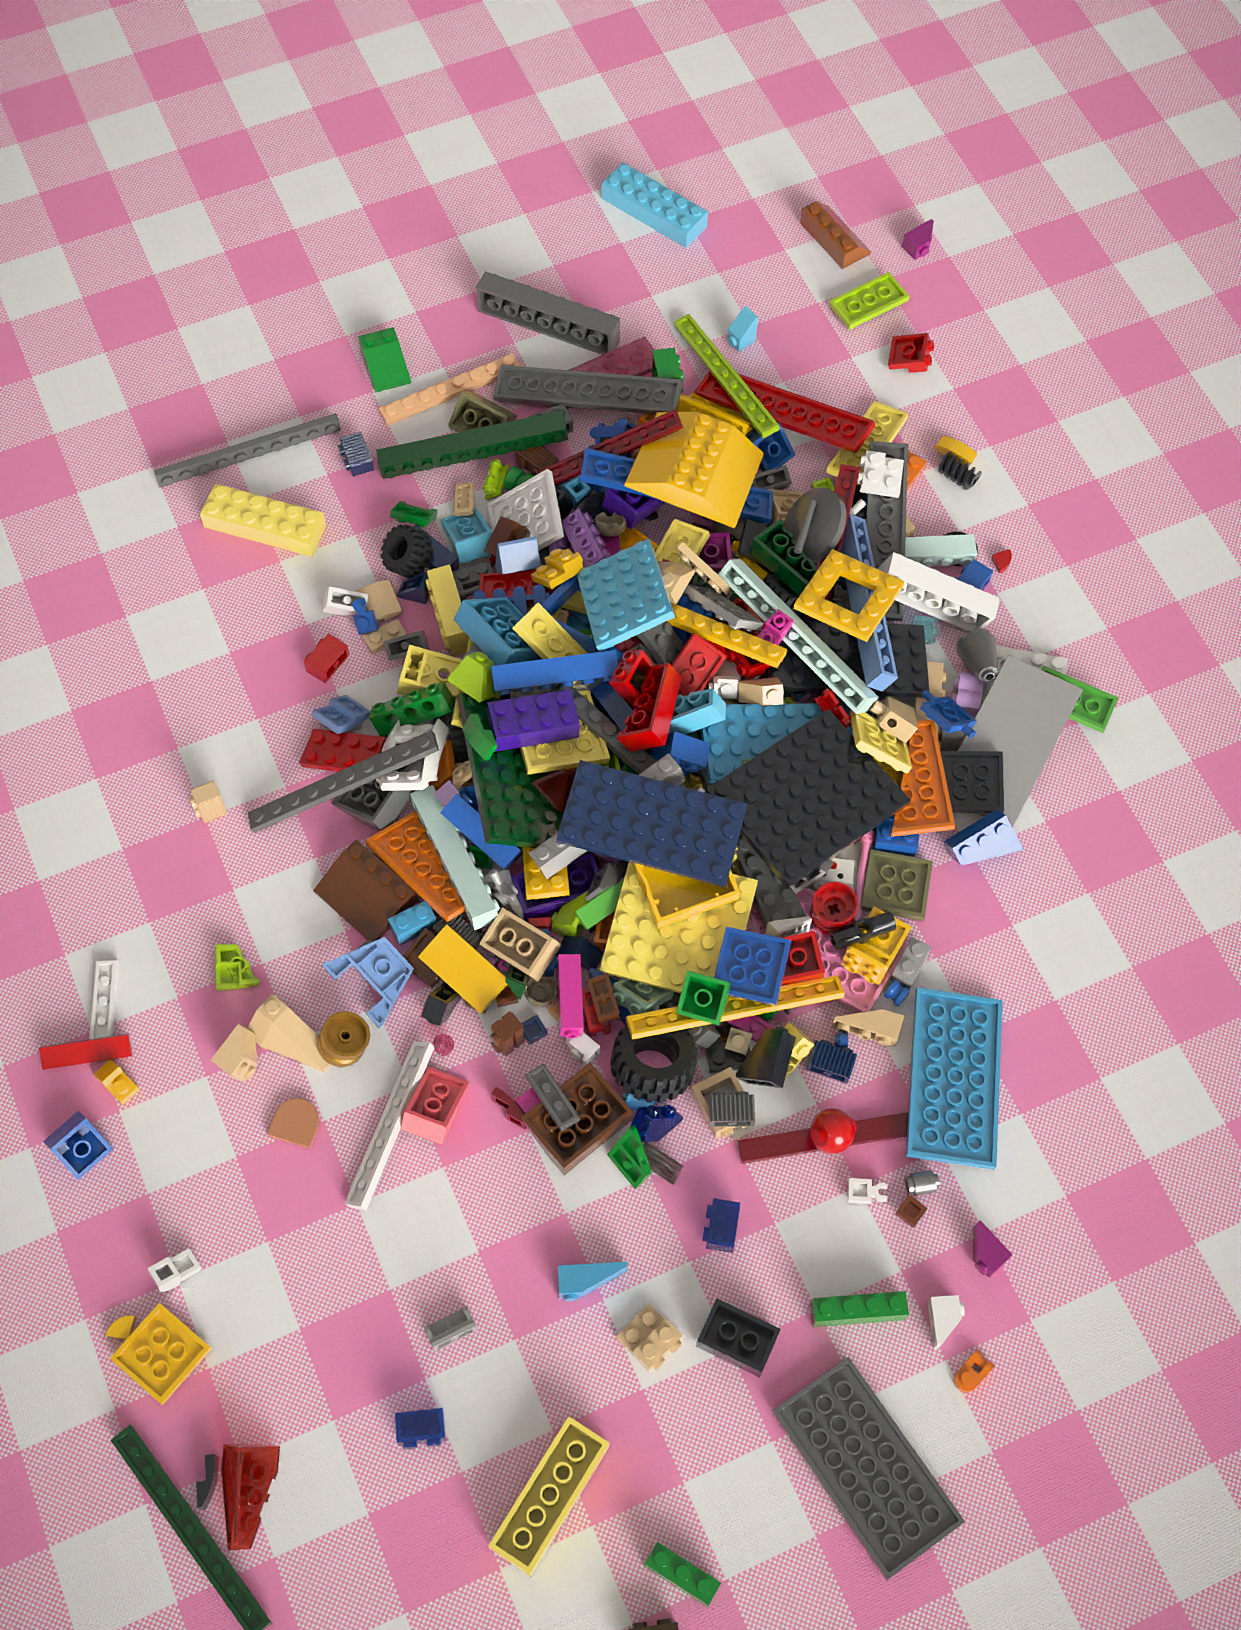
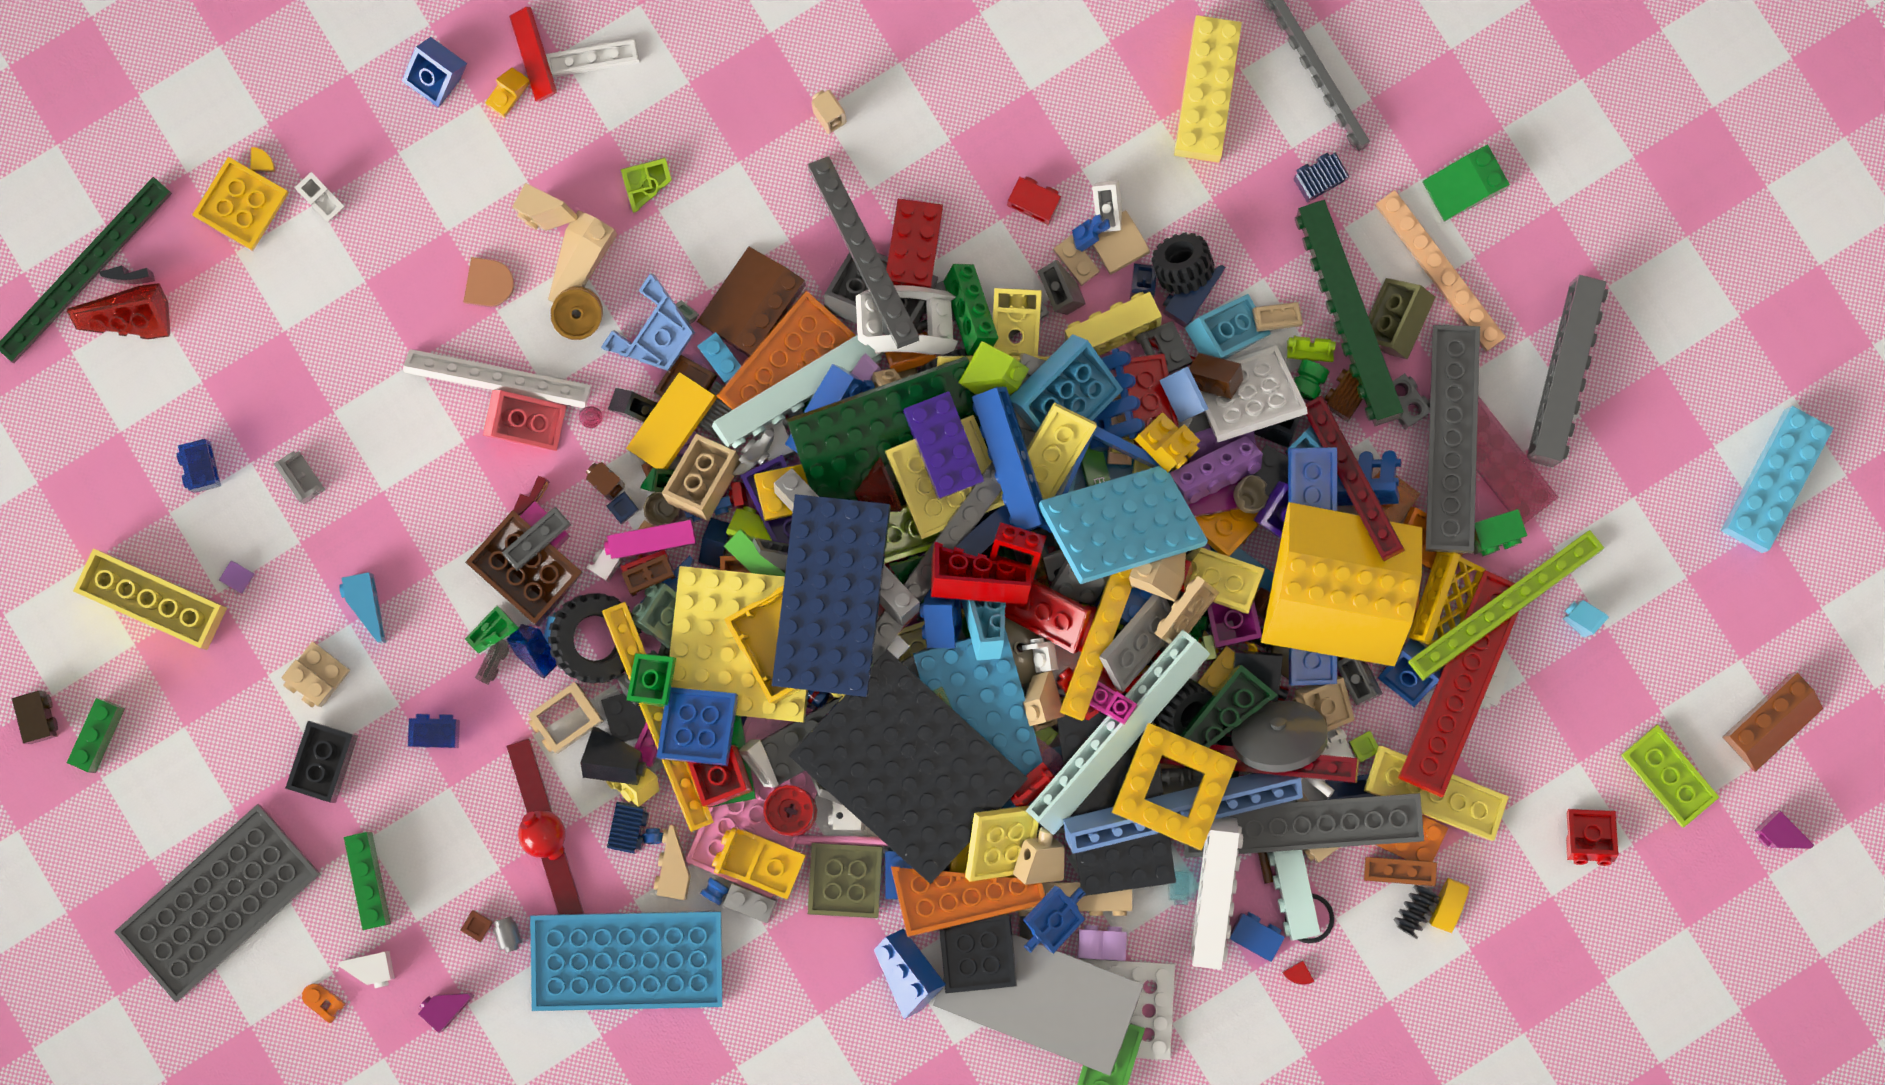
camera: 85 degrees right, 20 degrees up
medium blue slope [312,695,371,734] -> none
green plate [390,501,438,527] -> none
green slope [462,714,497,761] -> none
dark grey brick [708,1091,755,1127] -> none
dark tan plate [725,1027,753,1055] -> none
dark grey bar [794,499,816,554] -> none
black piece [829,911,896,950] -> none
white plate [848,1178,888,1204] -> none
white plate [857,450,904,498] -> none
dark grey cone [956,629,998,682] -> none
none -> medium lavender slope [219,561,254,594]
none -> dark orange plate [1364,857,1438,886]

